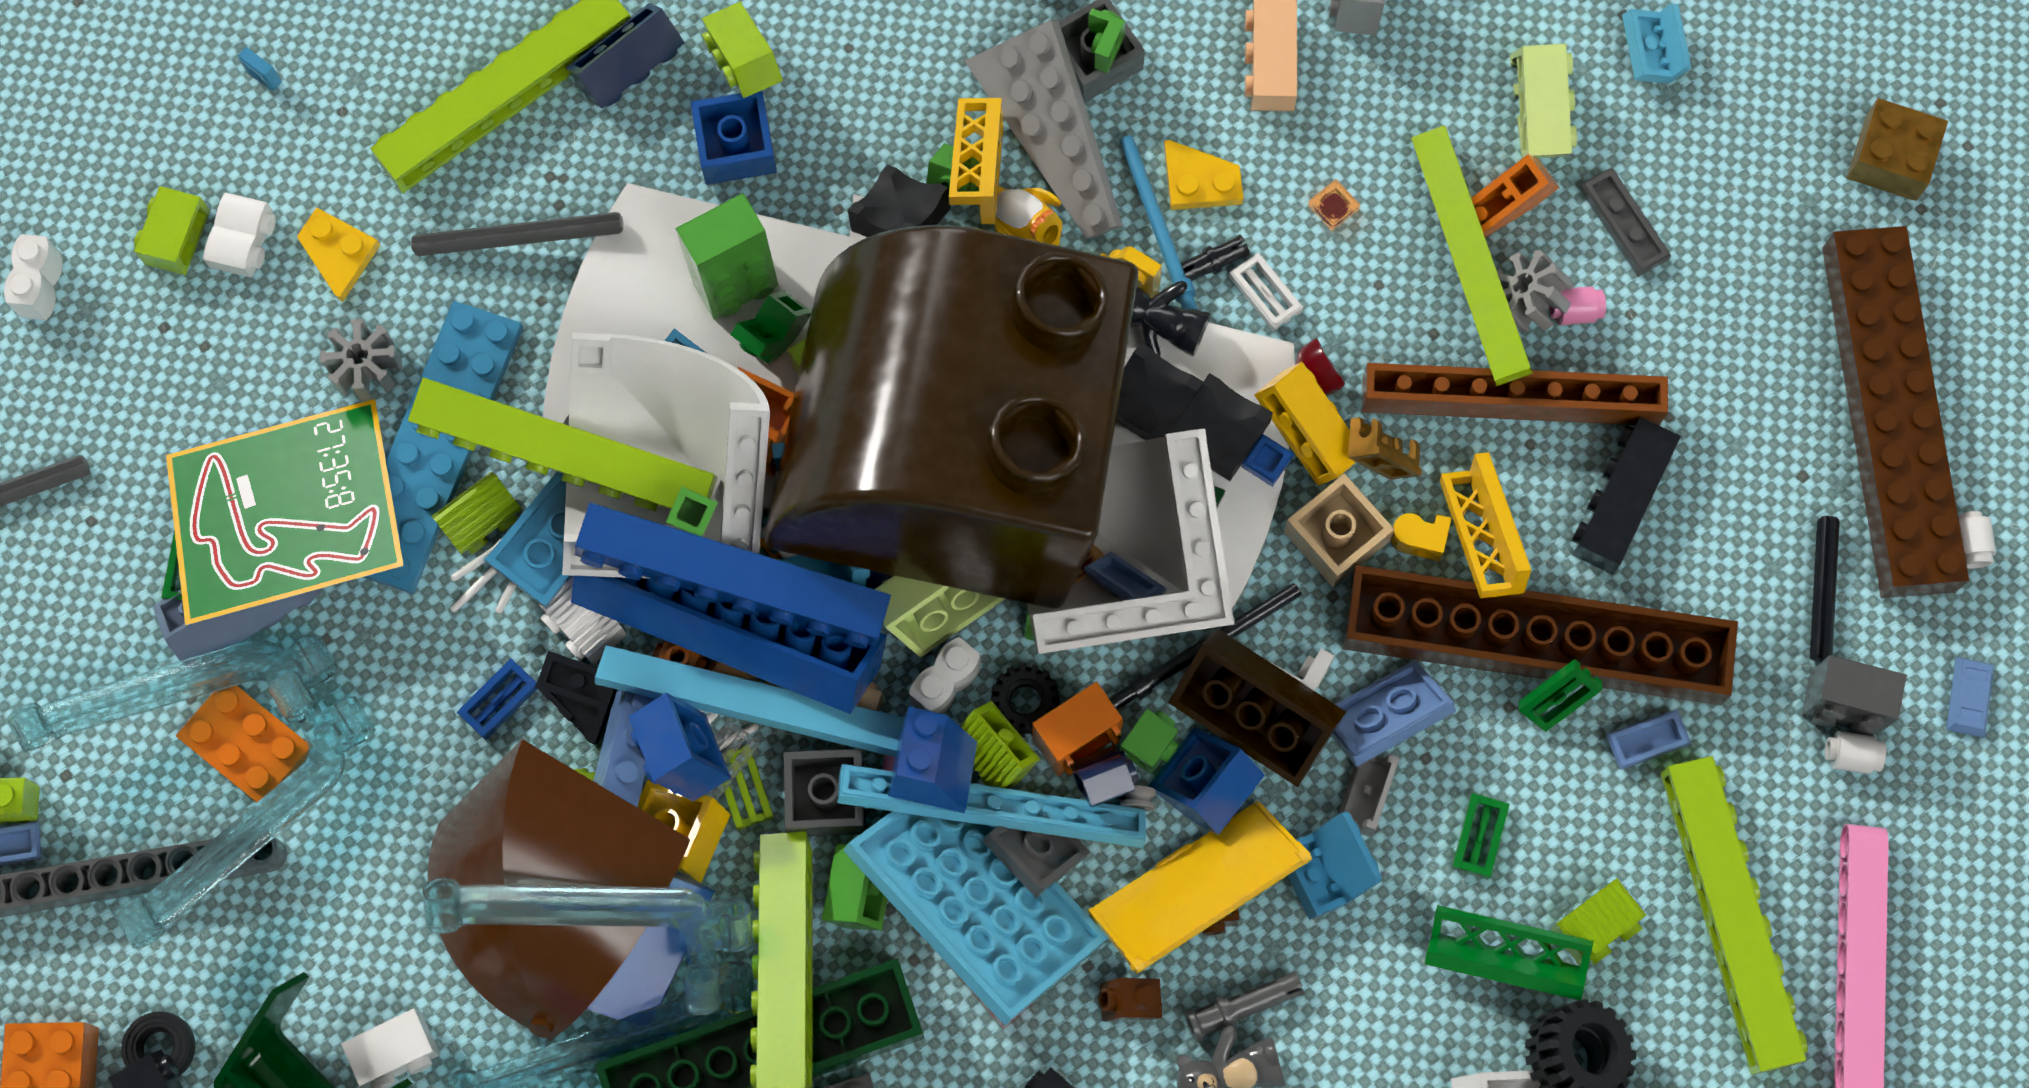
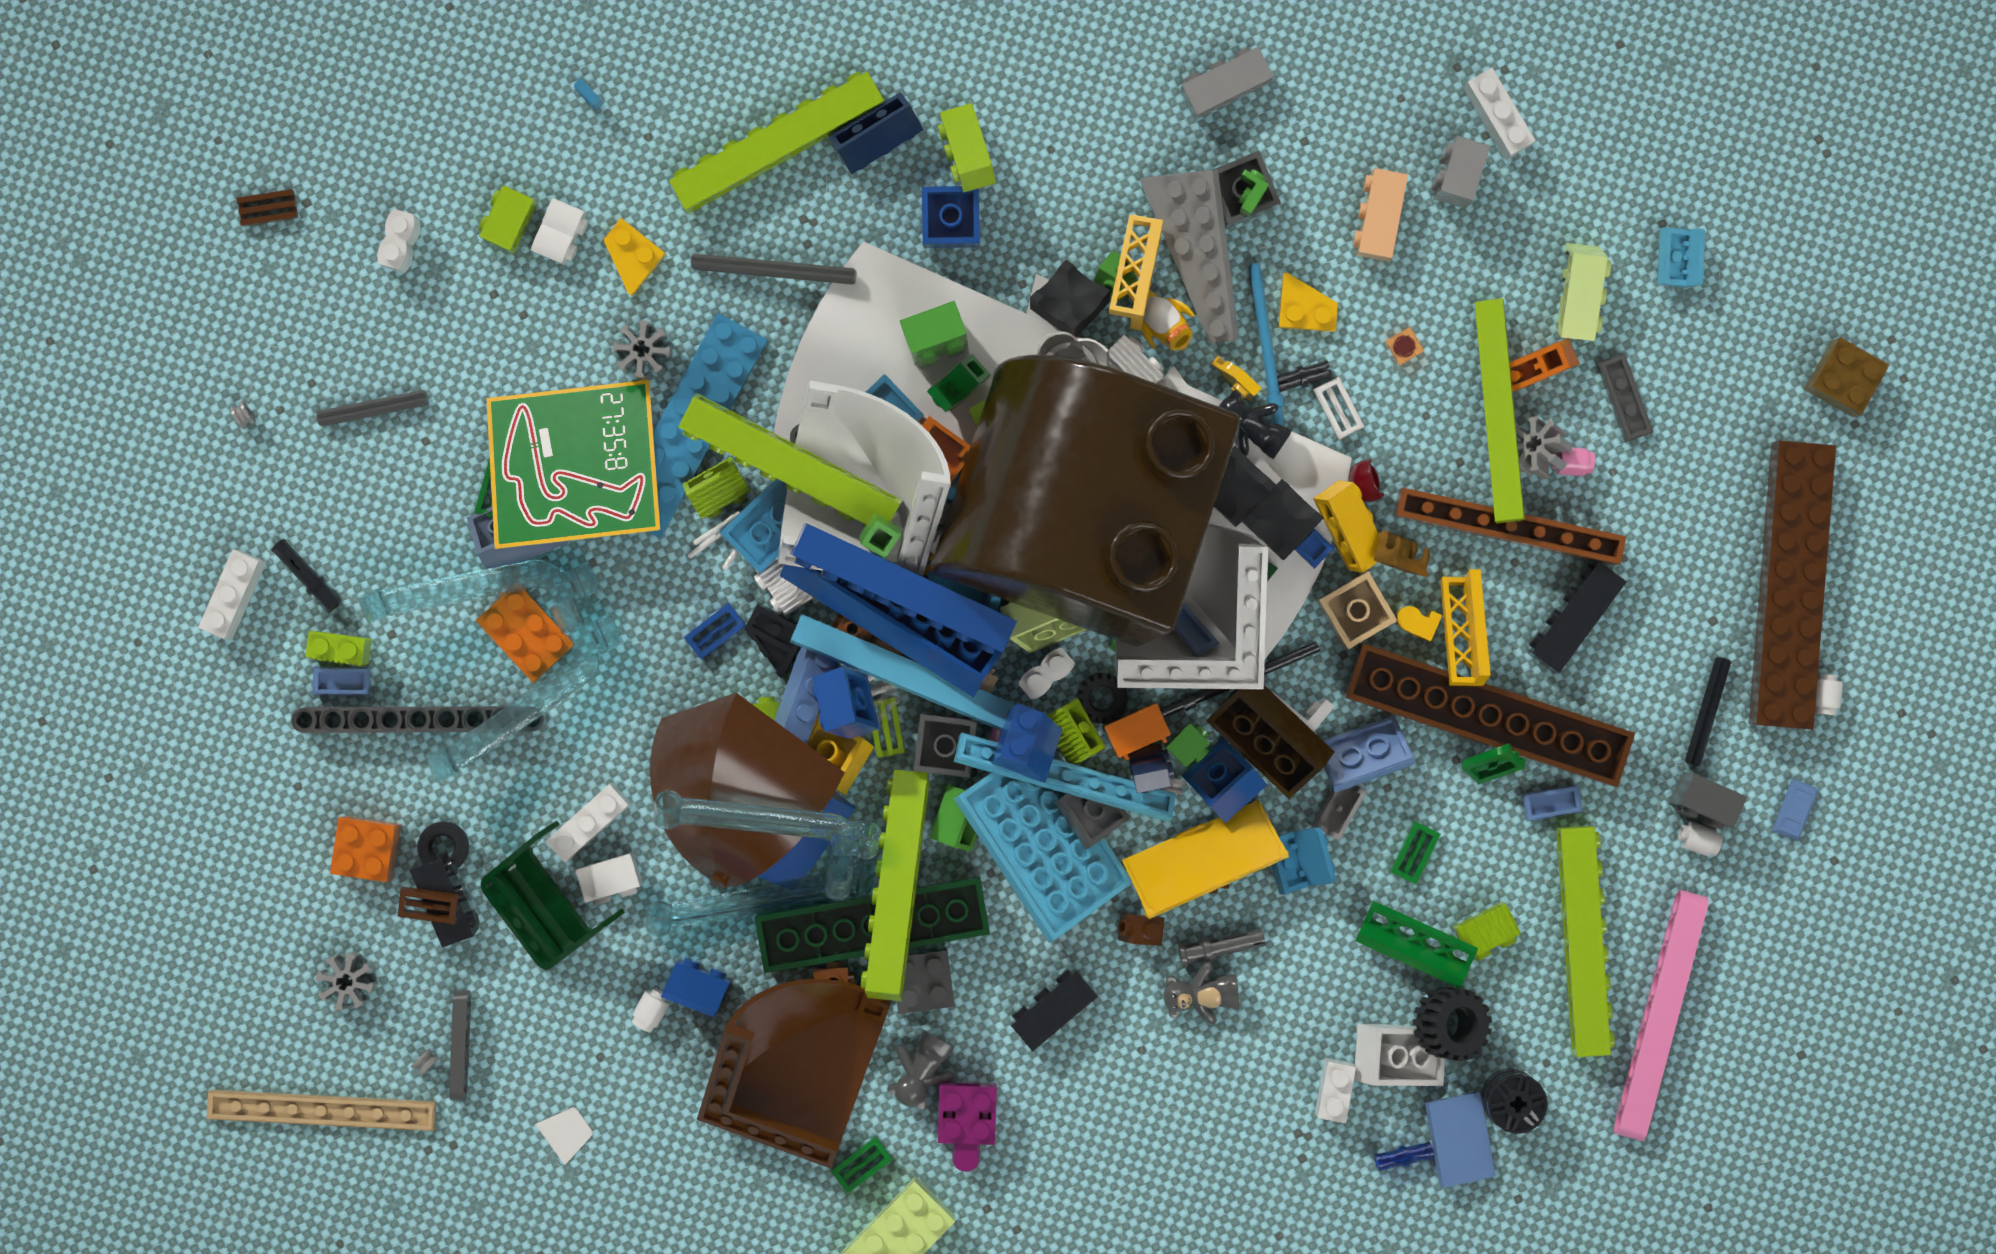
camera: 15 degrees right, 15 degrees up
none -> white brick [546,783,632,863]

